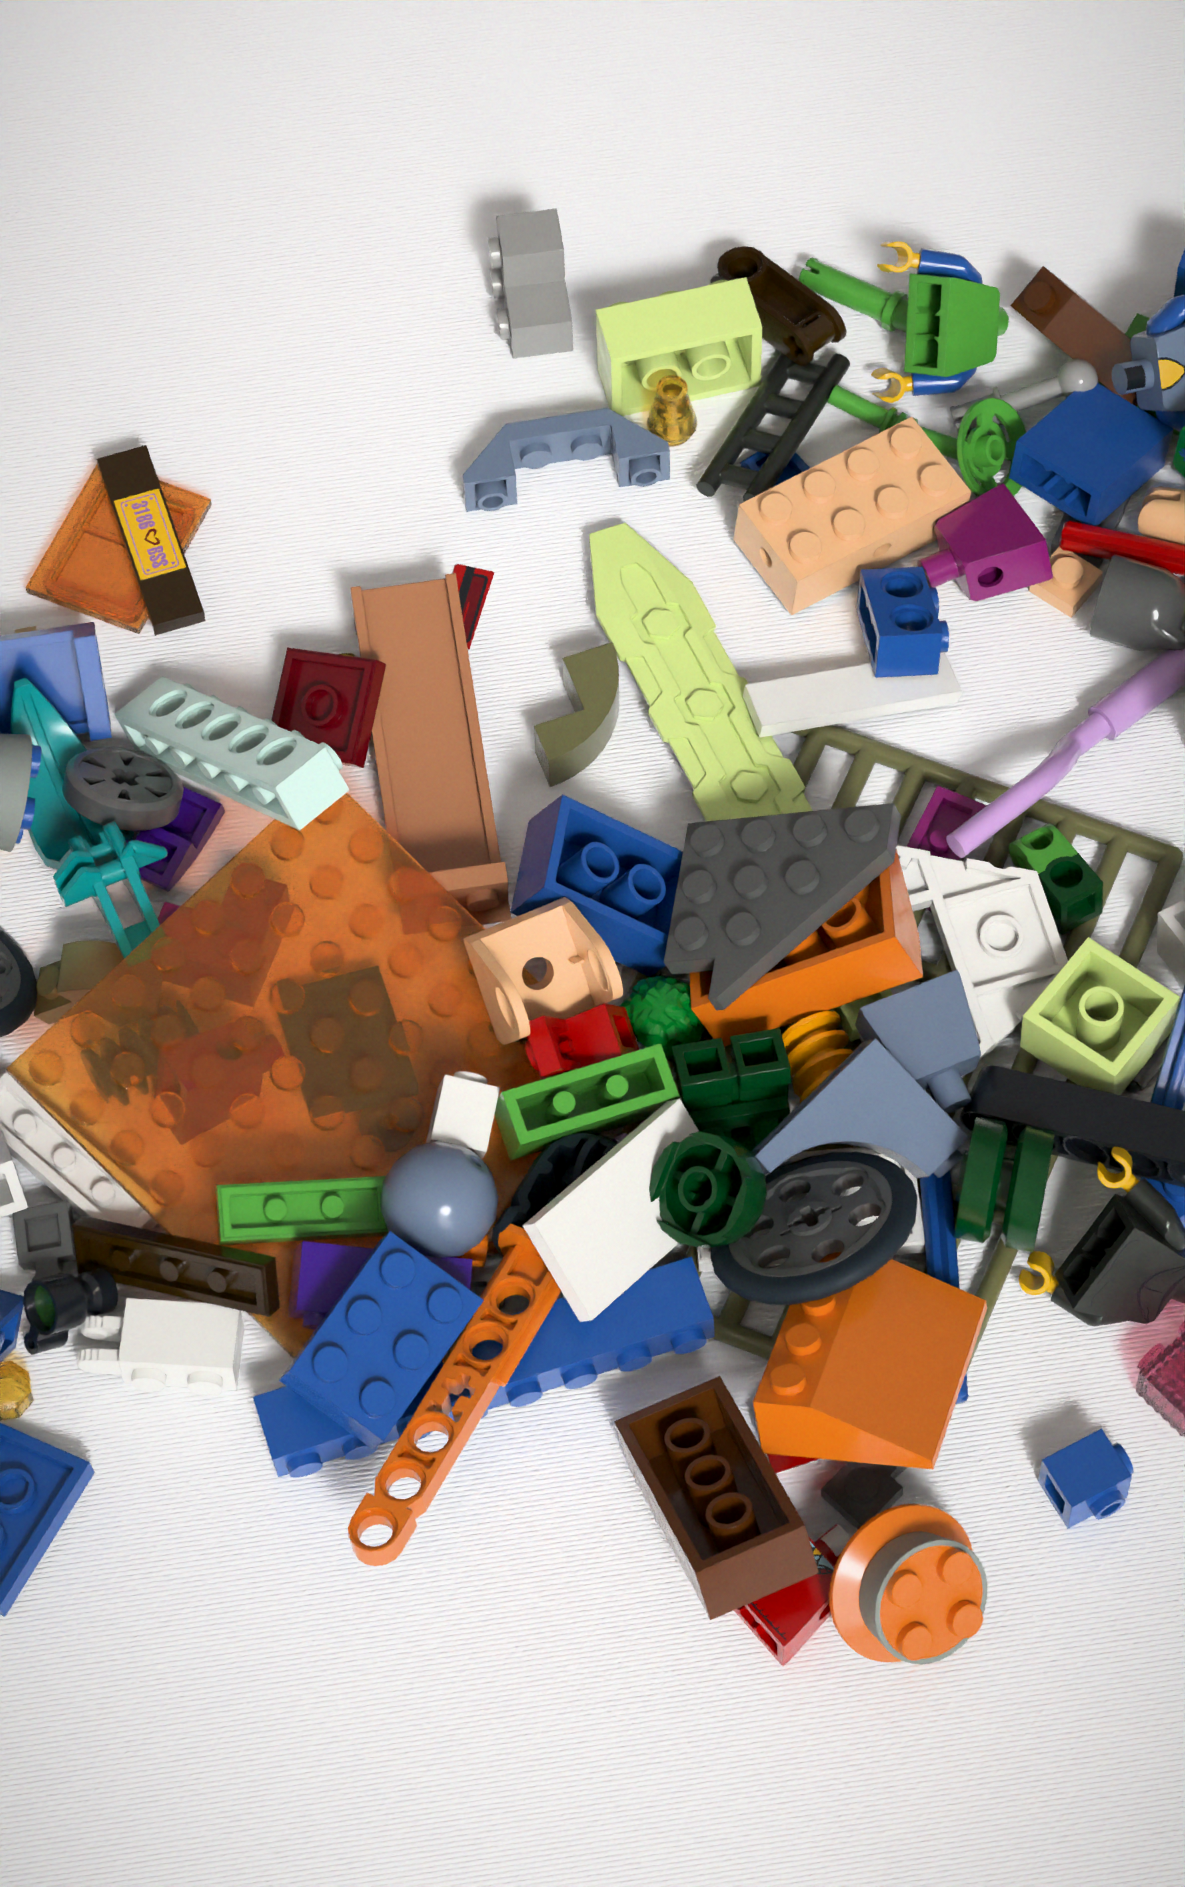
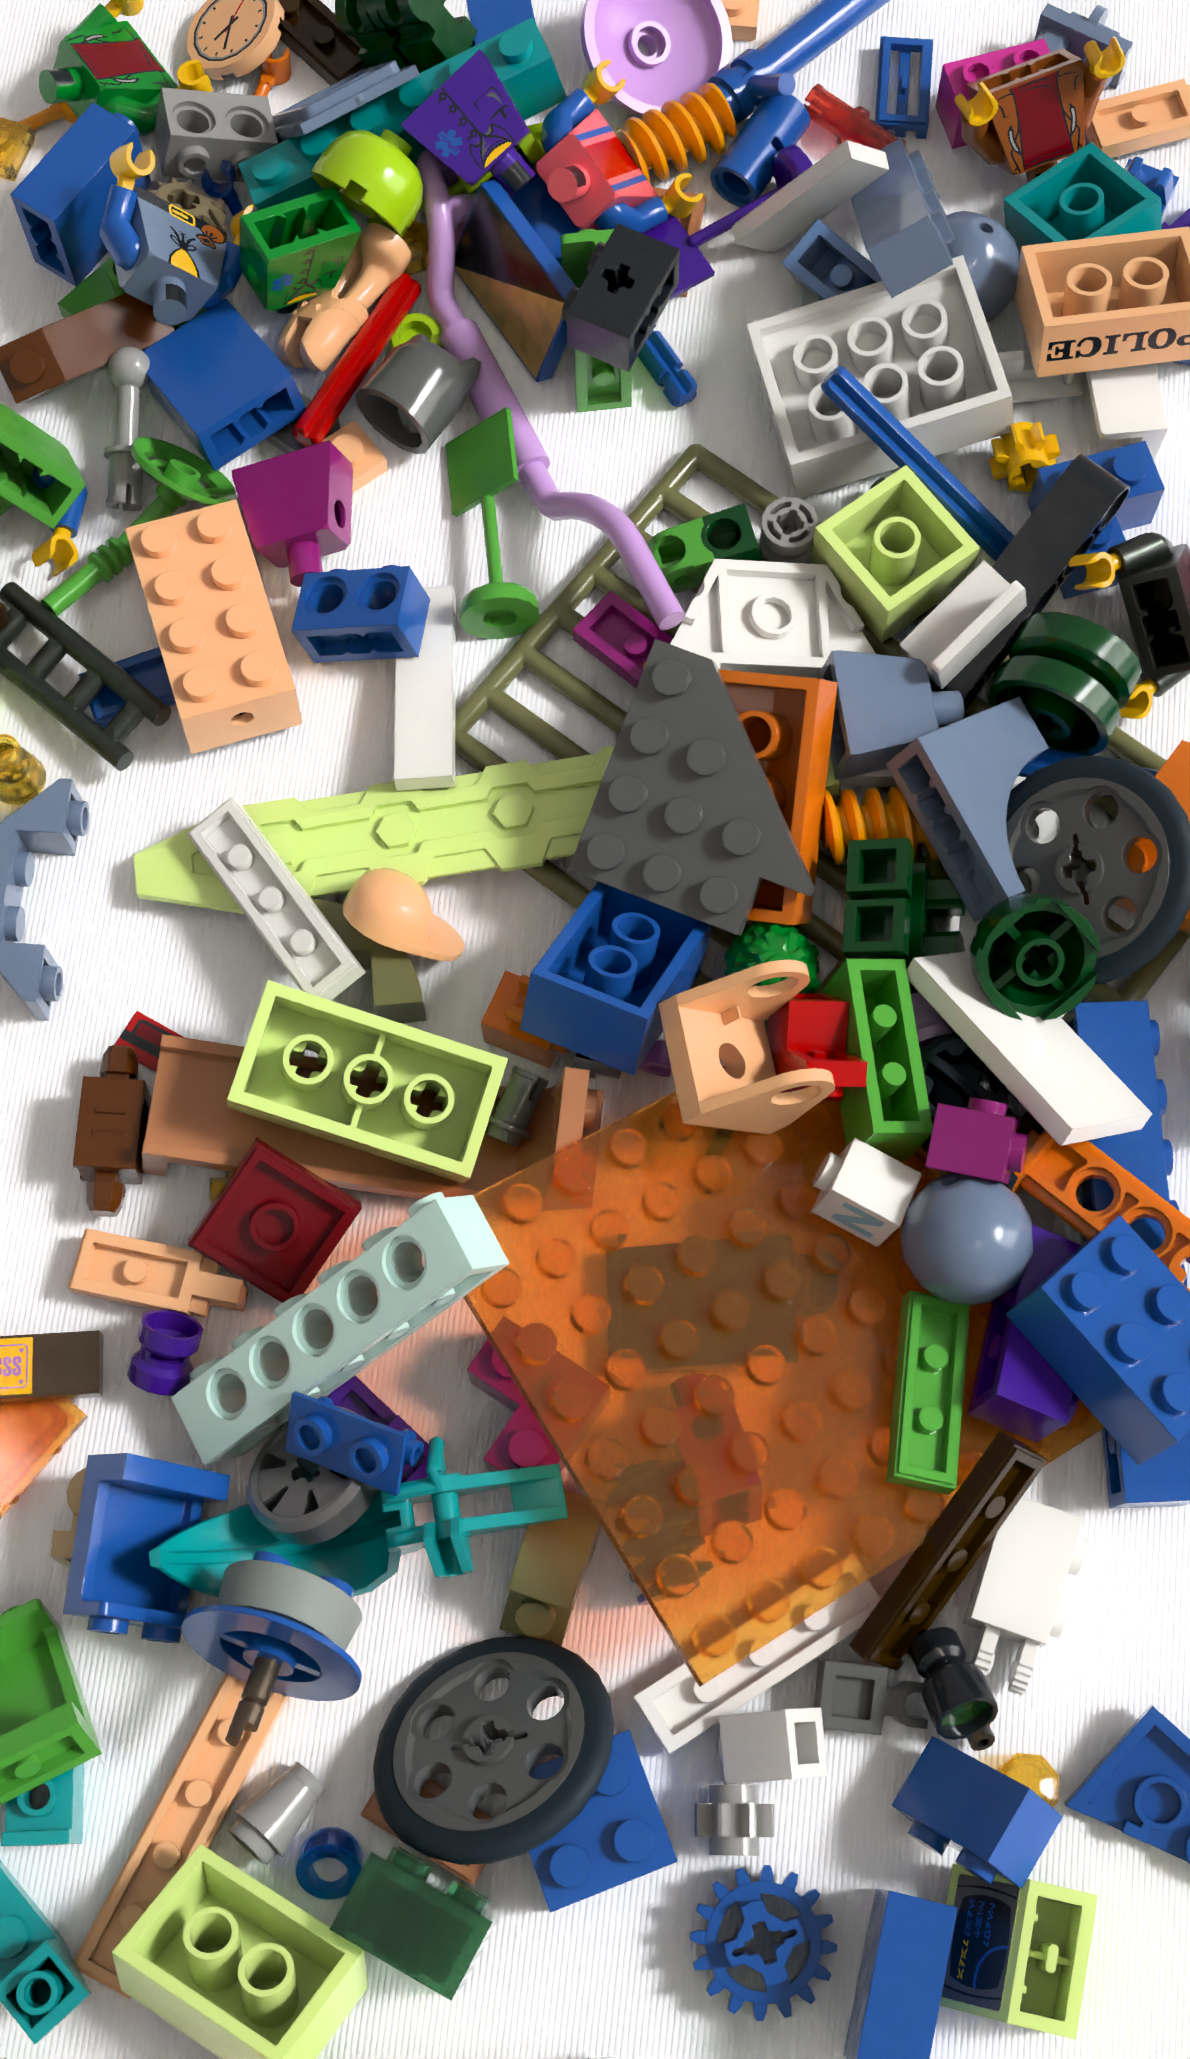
camera: 75 degrees left, 10 degrees up
none -> light nougat hinge [68,1228,249,1318]
none -> reddish brown piece [73,1045,152,1217]
none -> dark purple wheel [127,1309,204,1396]
none -> white tile [187,796,366,1001]
none -> yellowish green brick [227,980,508,1184]
none -> blue hinge [285,1391,424,1496]
none -> light nougat cap [342,868,465,961]
none -> bright green piece [445,407,540,639]
none -> dark grey pin [485,1066,549,1148]
none -> light grey wheel [759,497,819,564]
none -> white panel [899,560,1027,689]
none -> magenta brick [925,1097,1029,1184]

